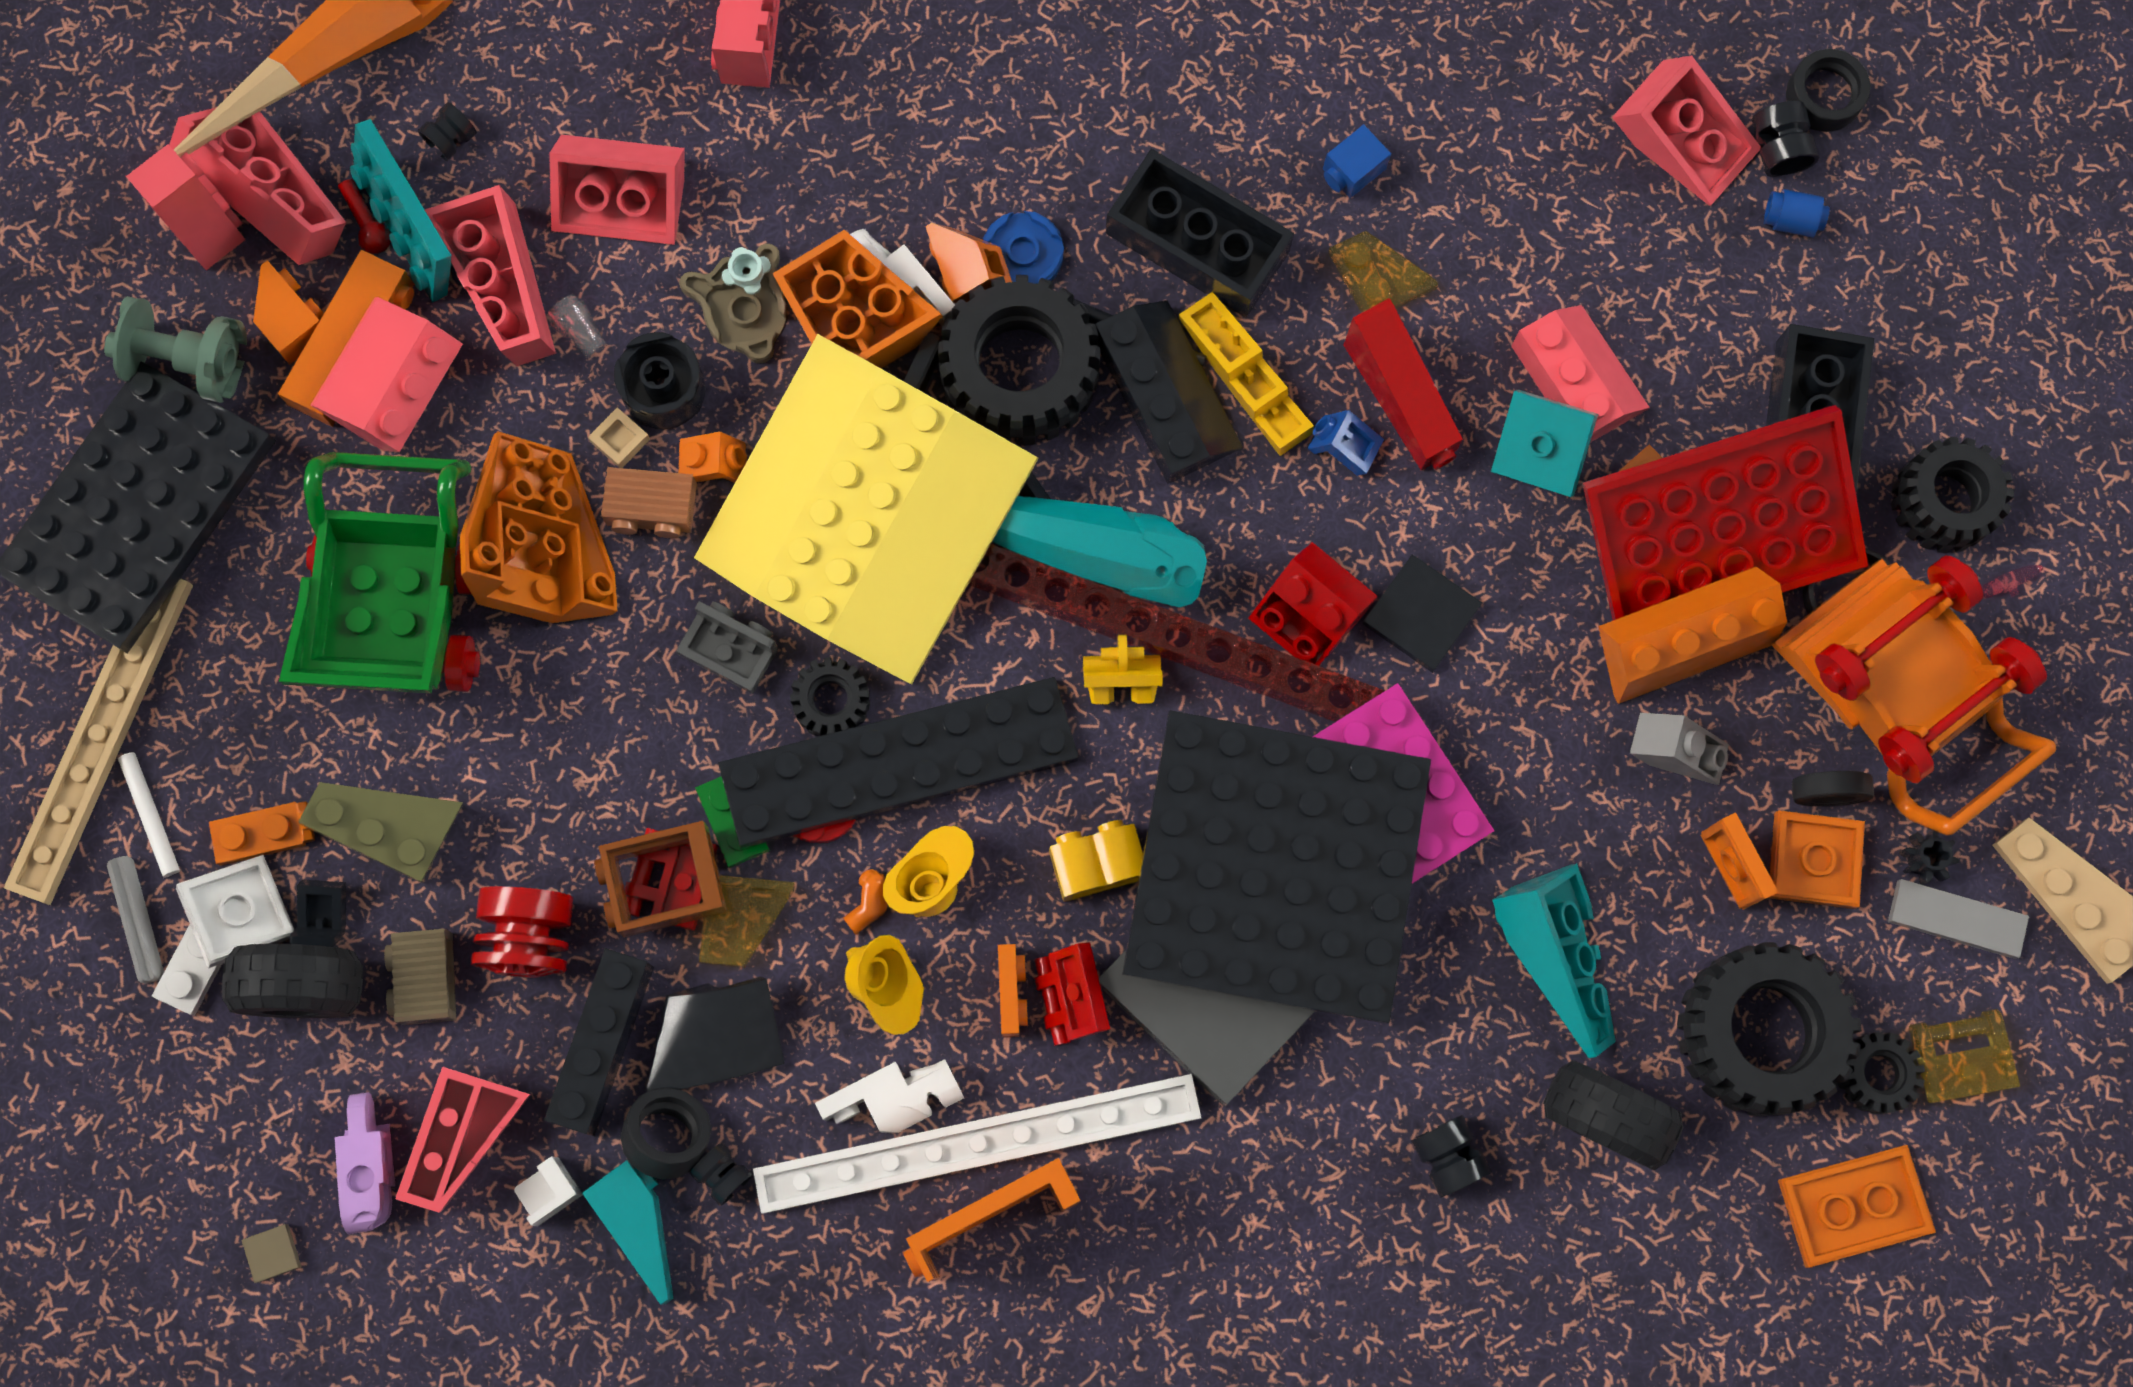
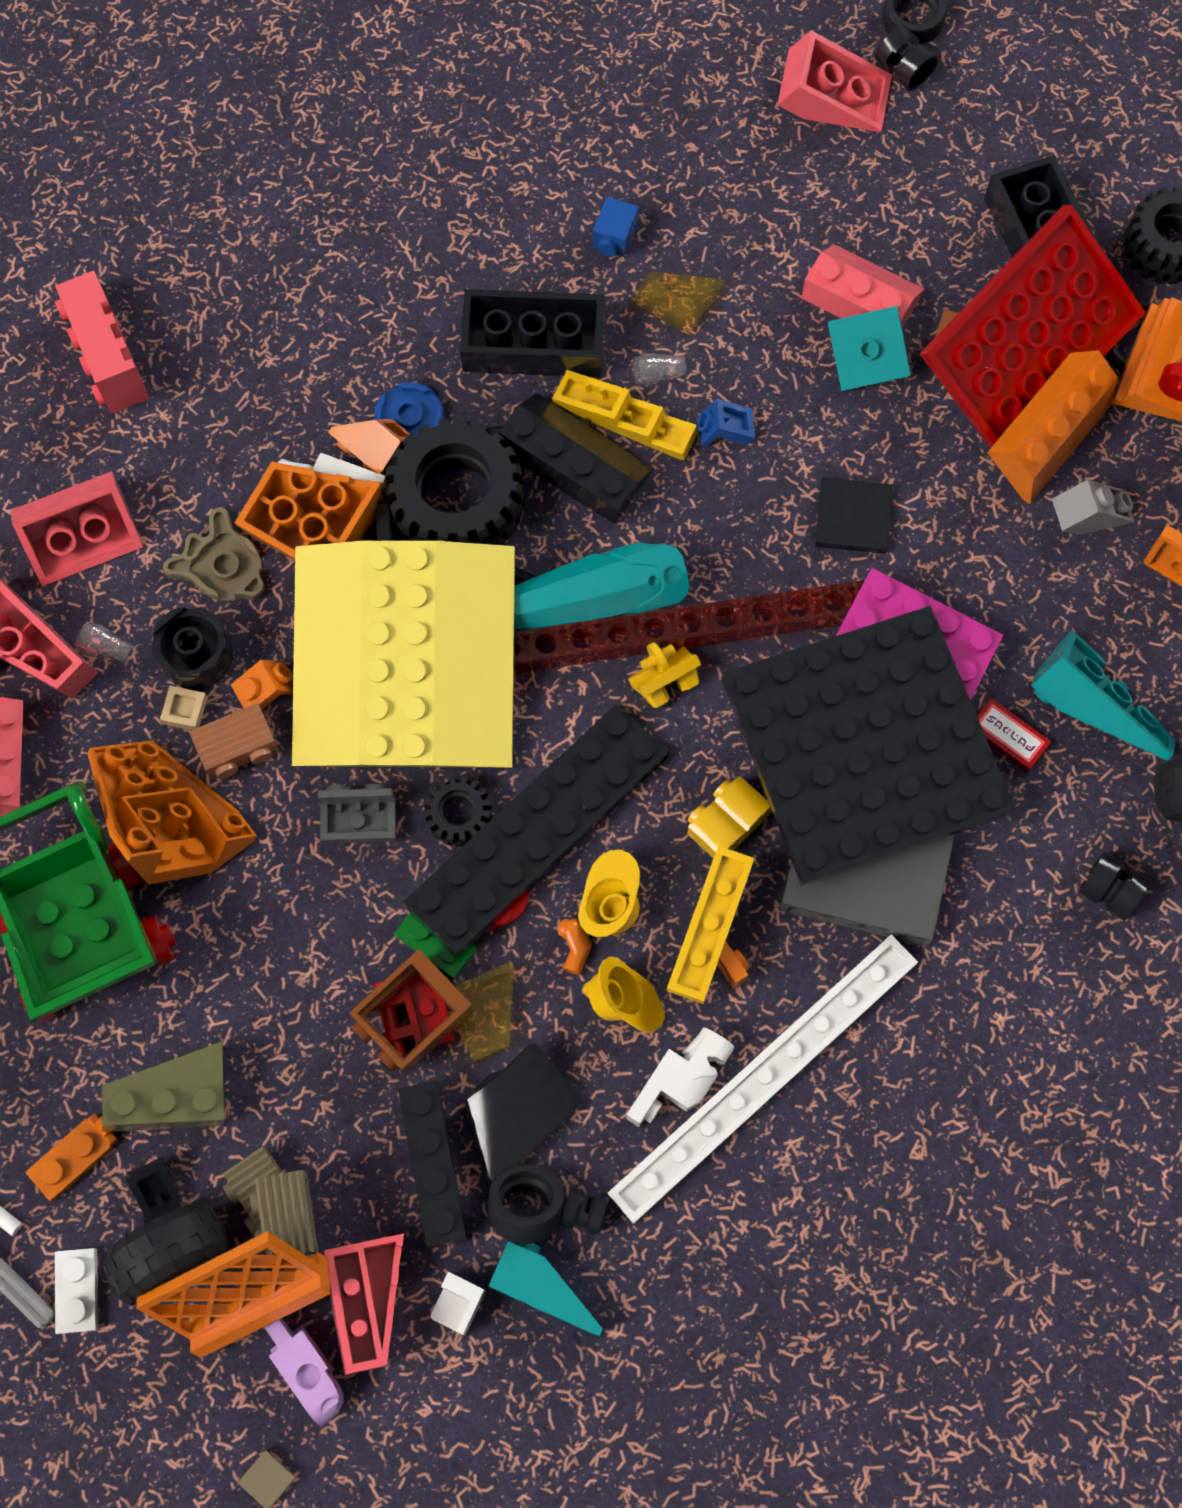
camera: 25 degrees left, 5 degrees down
white plate [176,855,294,969] -> none
red wheel [471,886,573,978] -> none
light aqua plate [722,247,771,295] -> none
orange panel [903,1158,1081,1282] -> none
red plate [1034,942,1111,1046] -> none
red slope [1248,542,1378,673] -> none
red slope [1343,298,1463,470] -> none
blue brick [1764,189,1830,238] -> none
none -> orange fence [137,1231,331,1358]
none -> dark tan brick [249,1170,318,1256]
none -> clear cone [633,352,686,387]
none -> yellow plate [667,846,754,1004]
none -> tile [977,698,1051,772]

